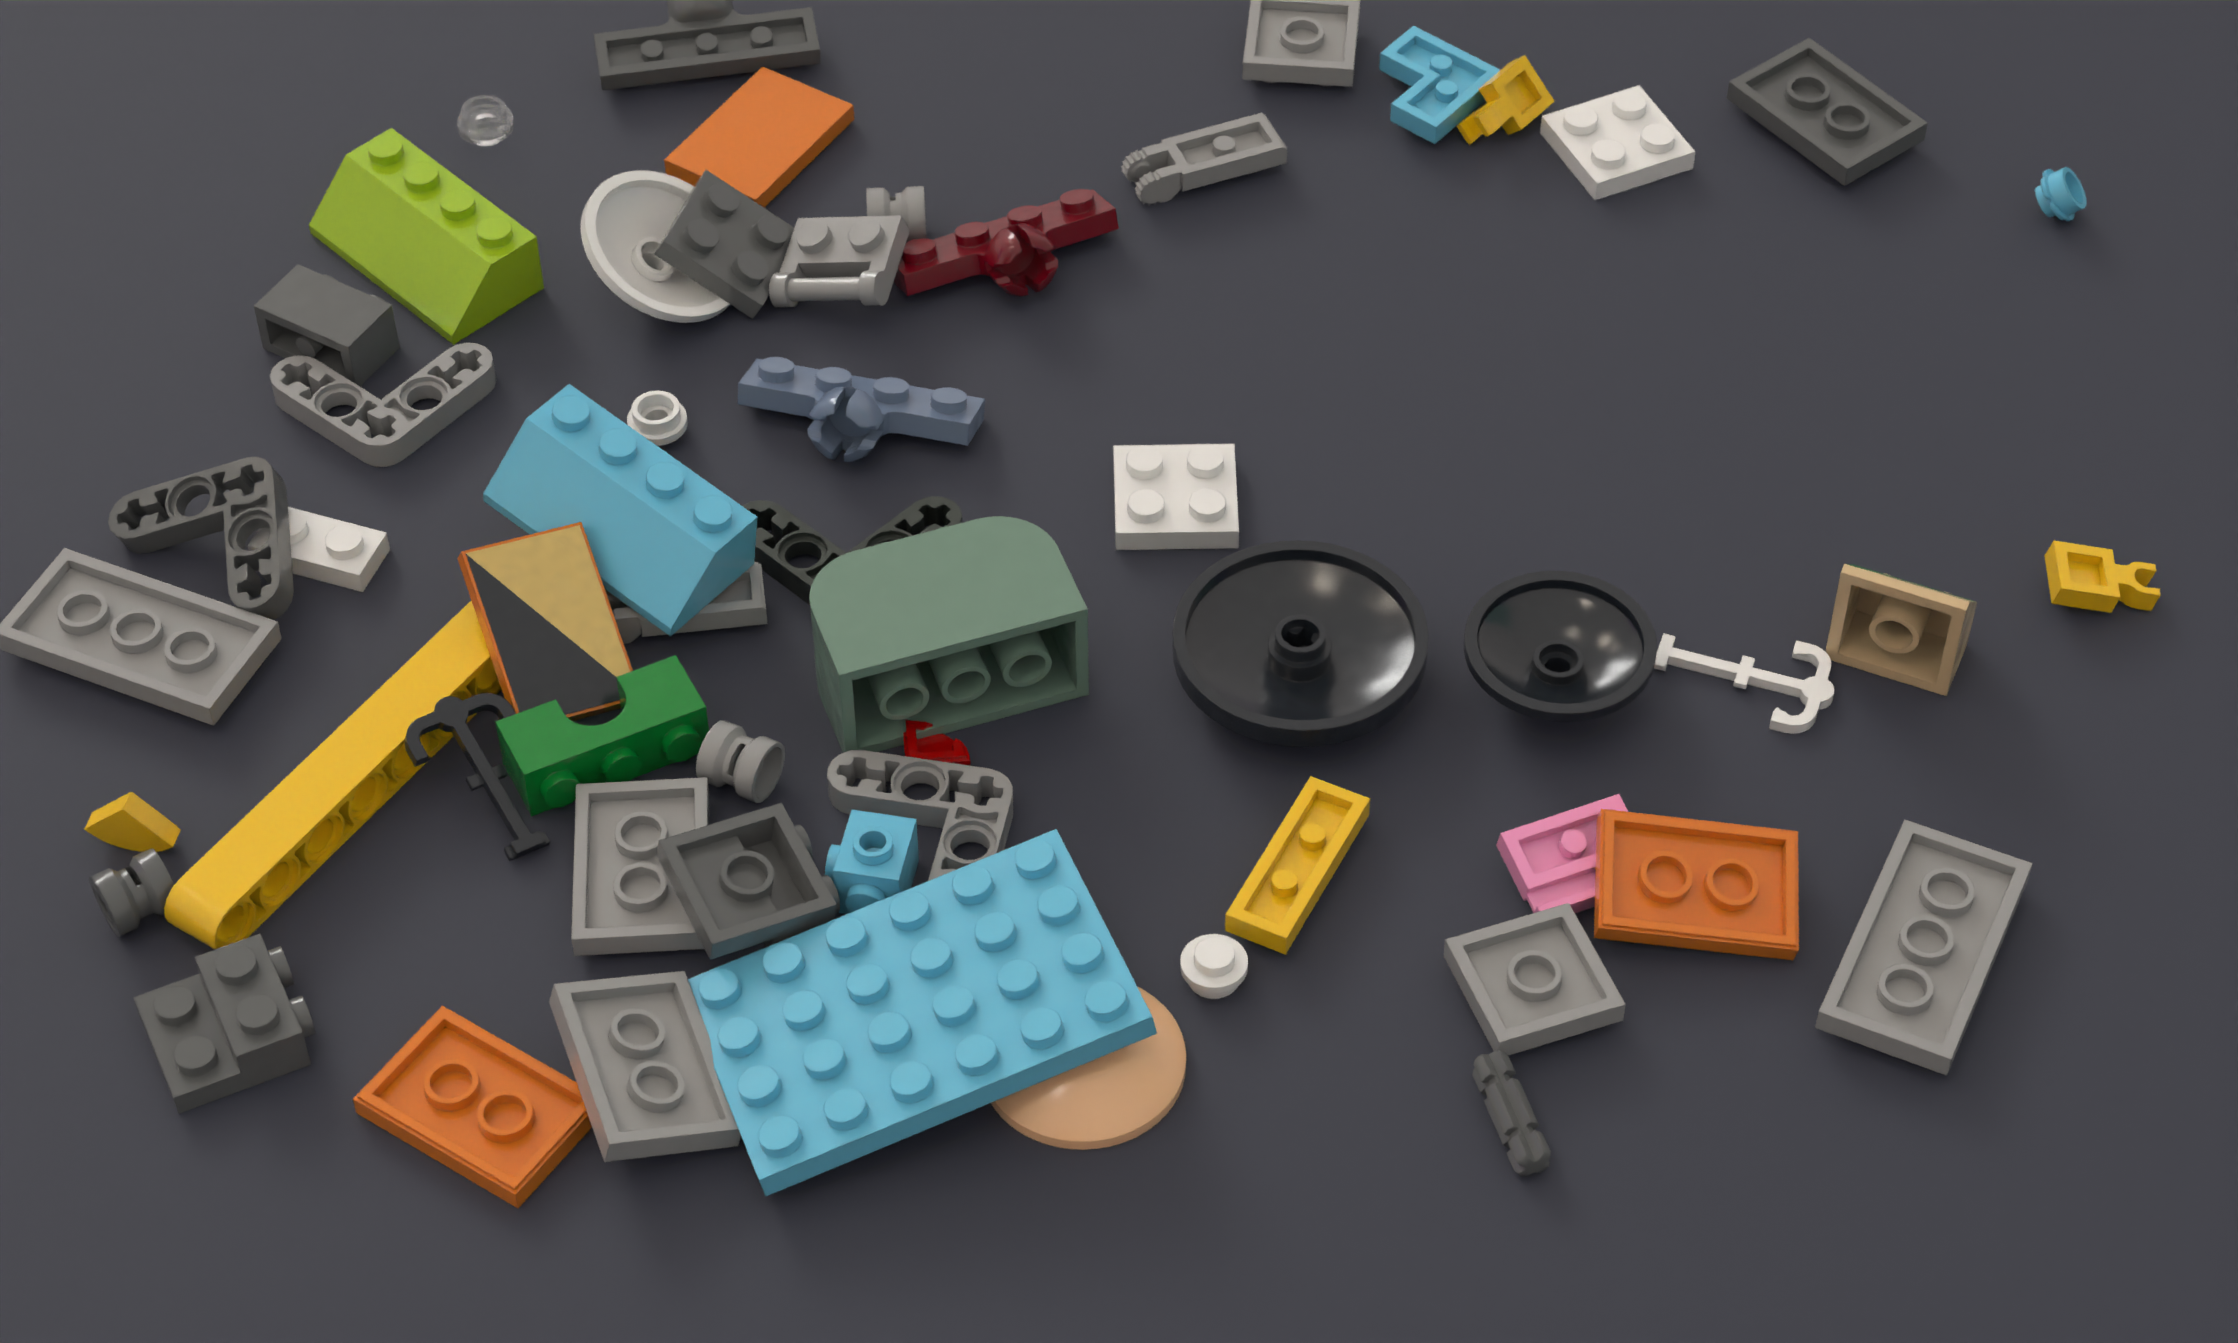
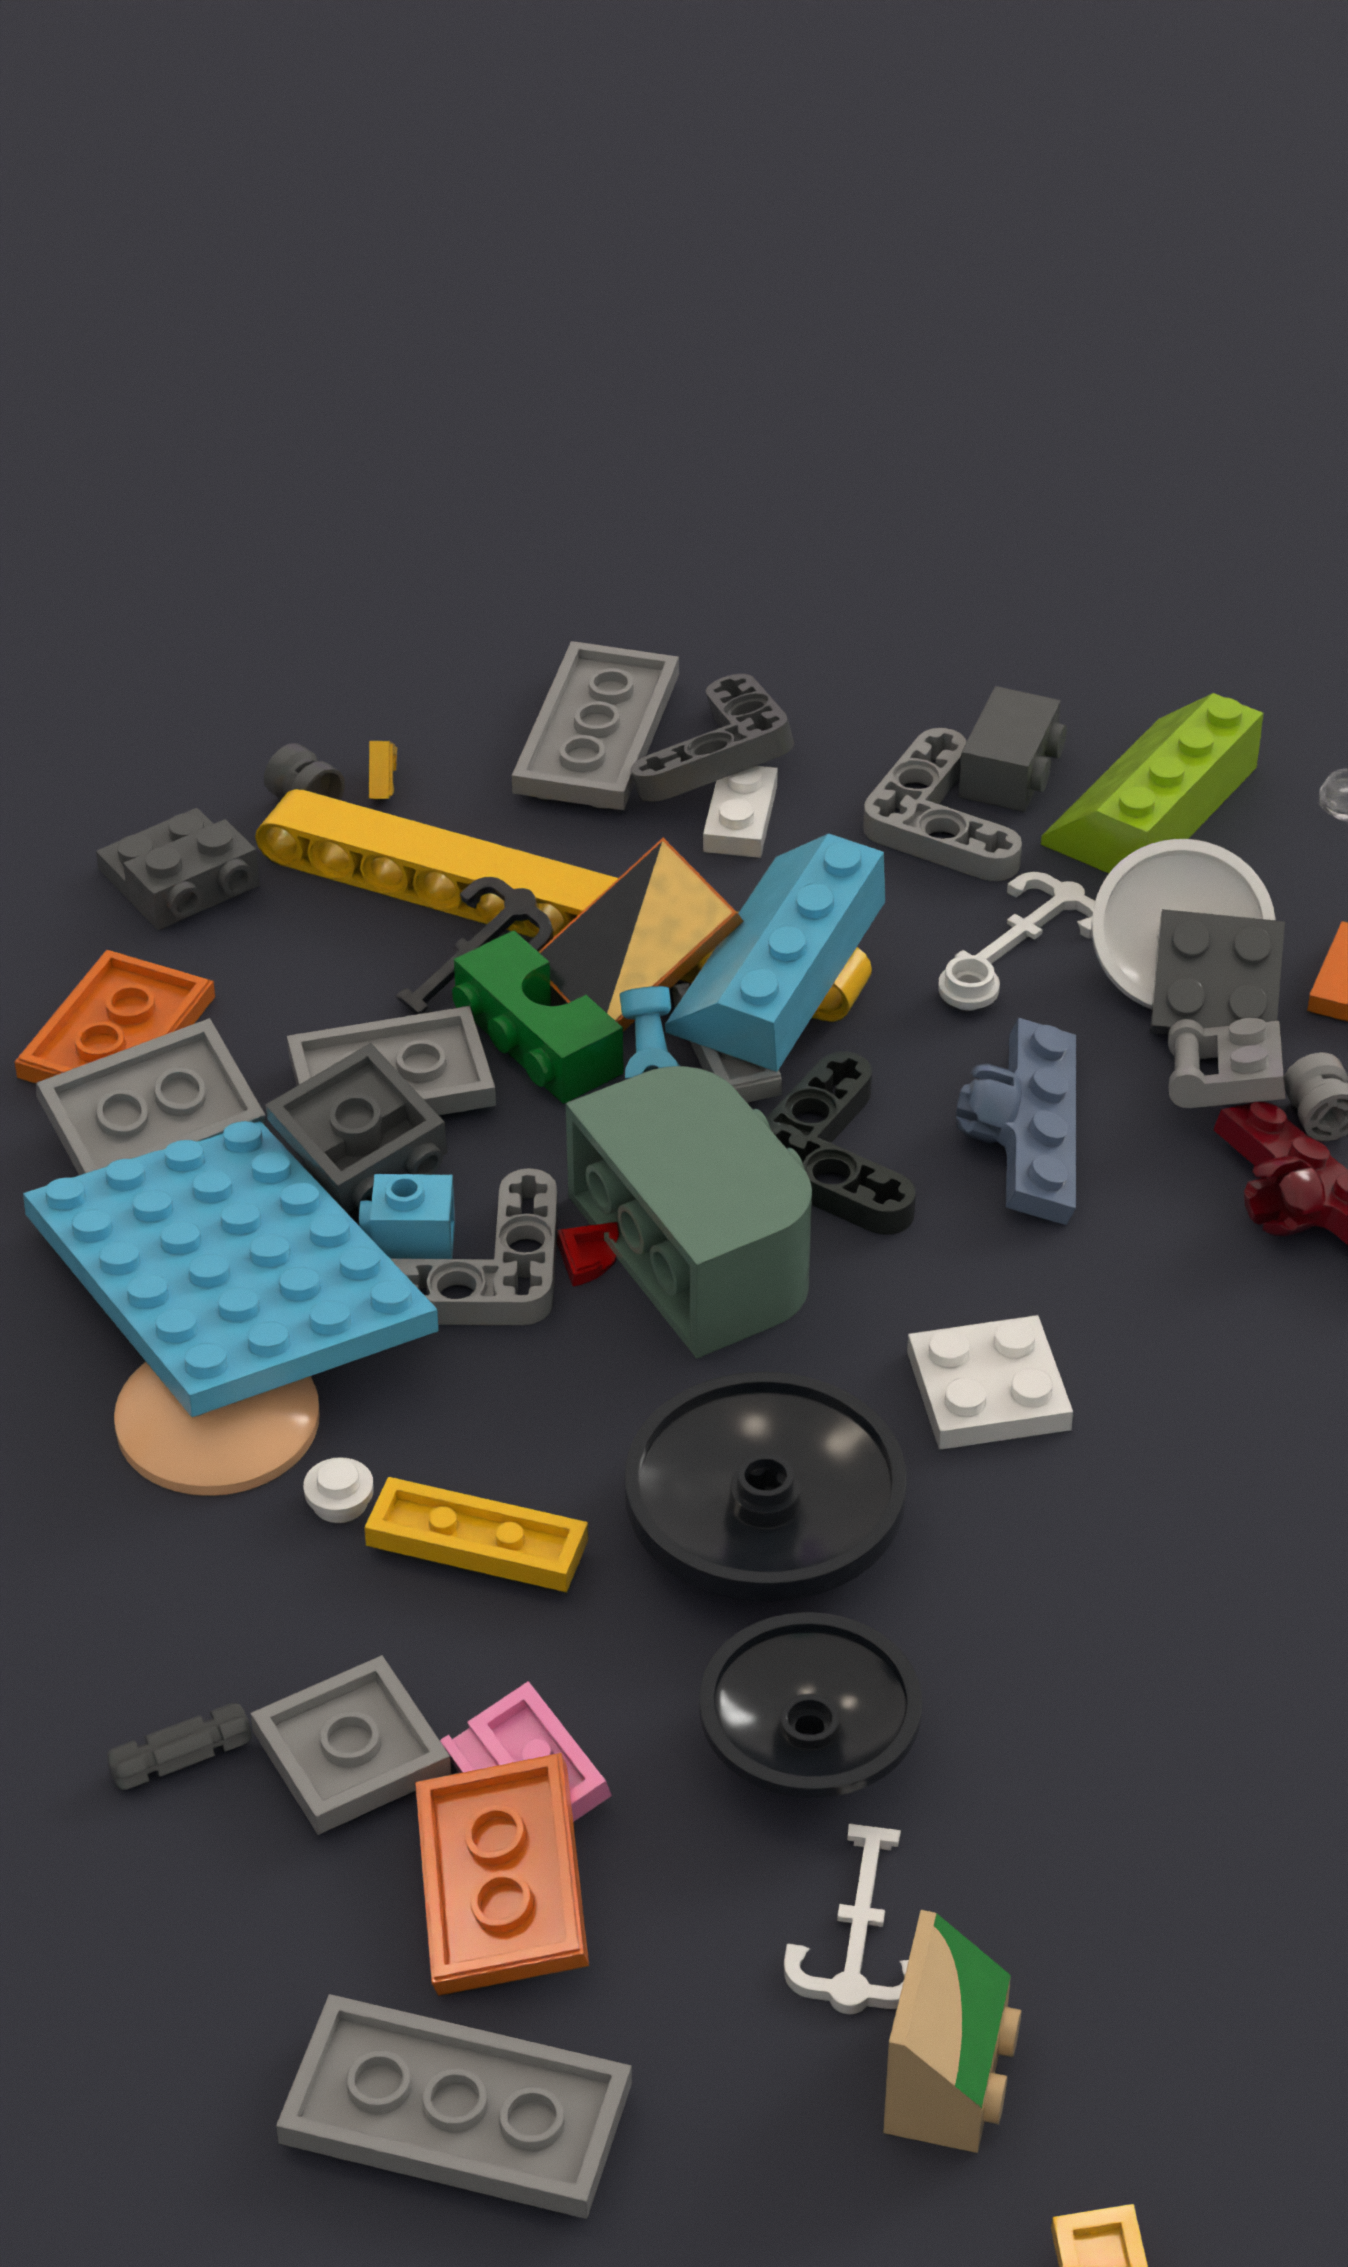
camera: 80 degrees right, 5 degrees down
light grey wheel [696,720,785,803] -> none
none -> medium azure leg [619,986,680,1079]
none -> white piece [955,872,1095,964]

